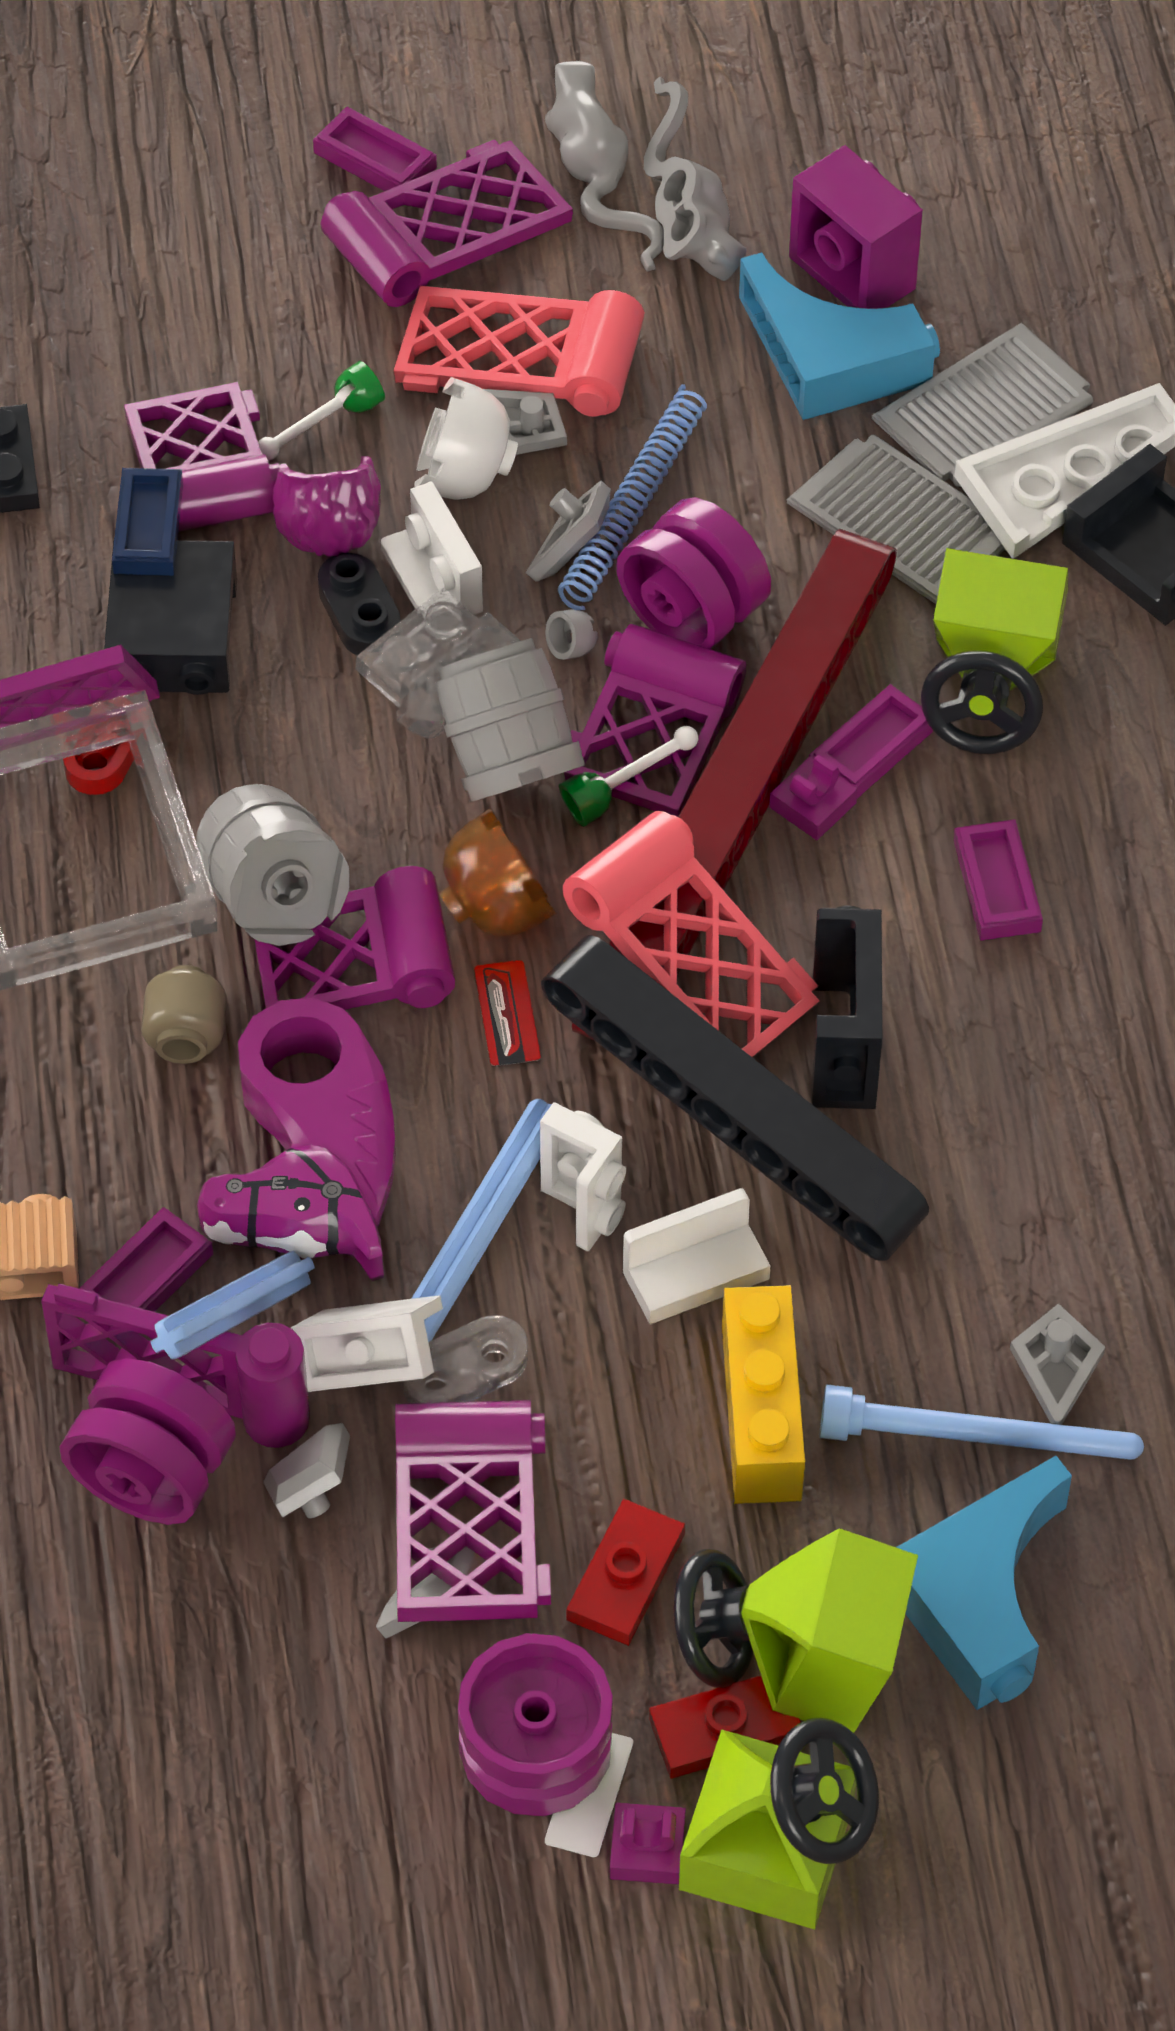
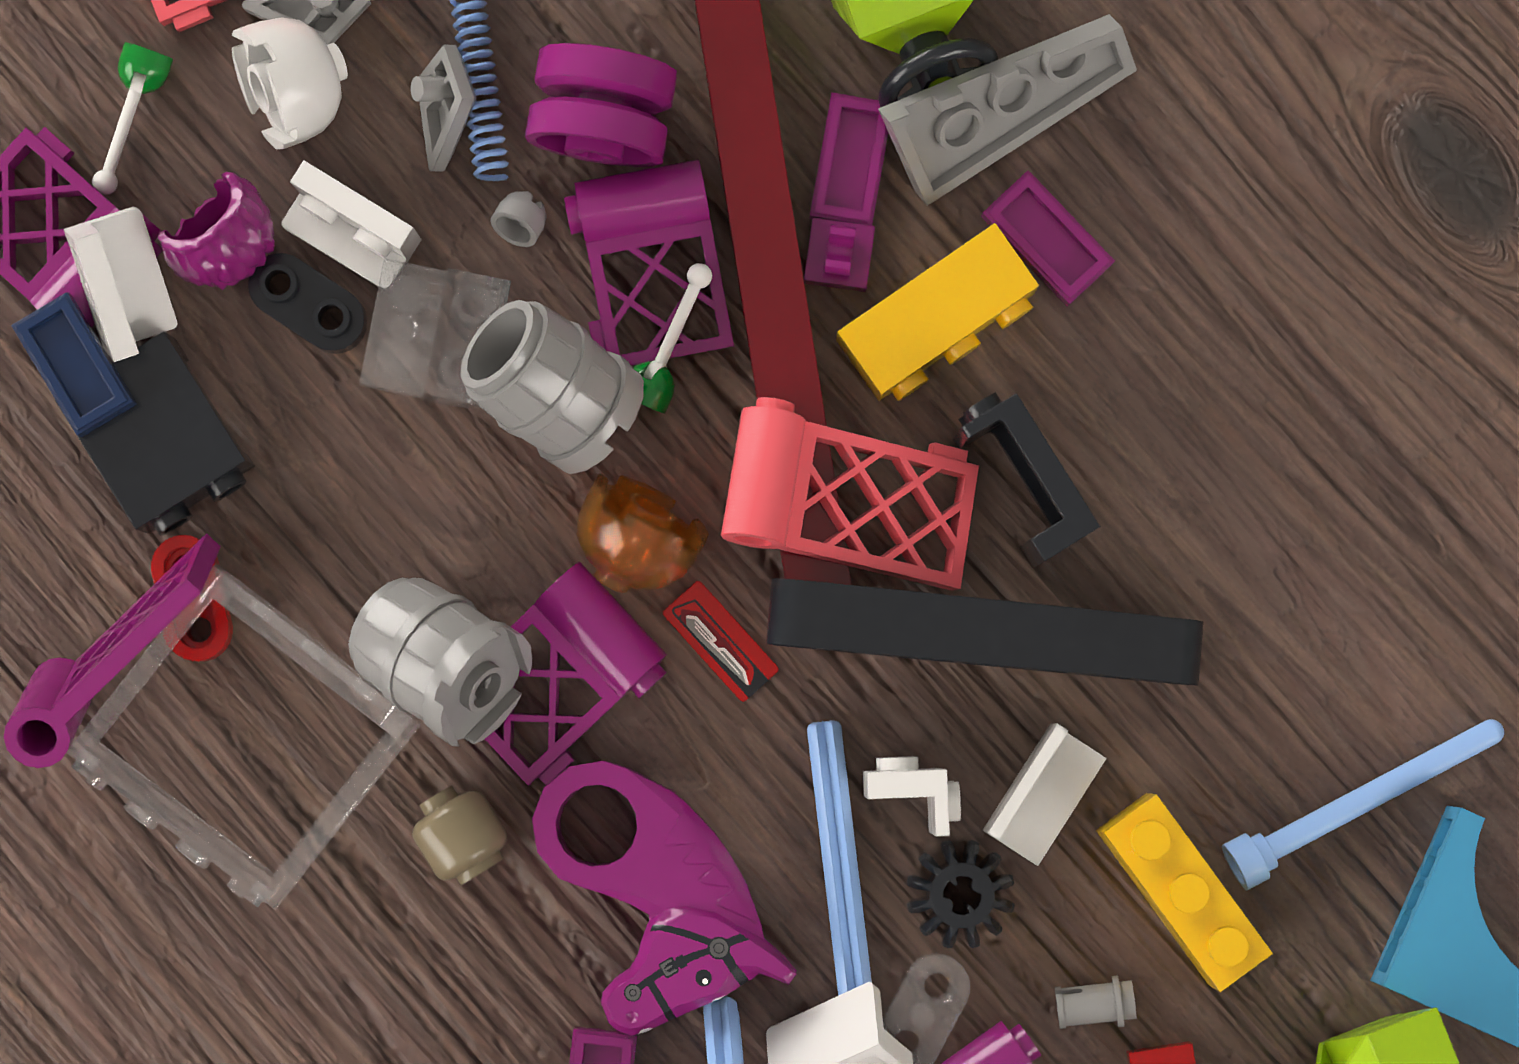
camera: 35 degrees left, 30 degrees up
light grey piece [1010,1304,1105,1425] -> none
none -> white panel [64,207,177,362]
none -> yellow brick [836,223,1039,401]
none -> light grey wing [878,14,1137,206]
none -> black gear [906,840,1015,948]
none -> light grey pin [1055,975,1137,1029]

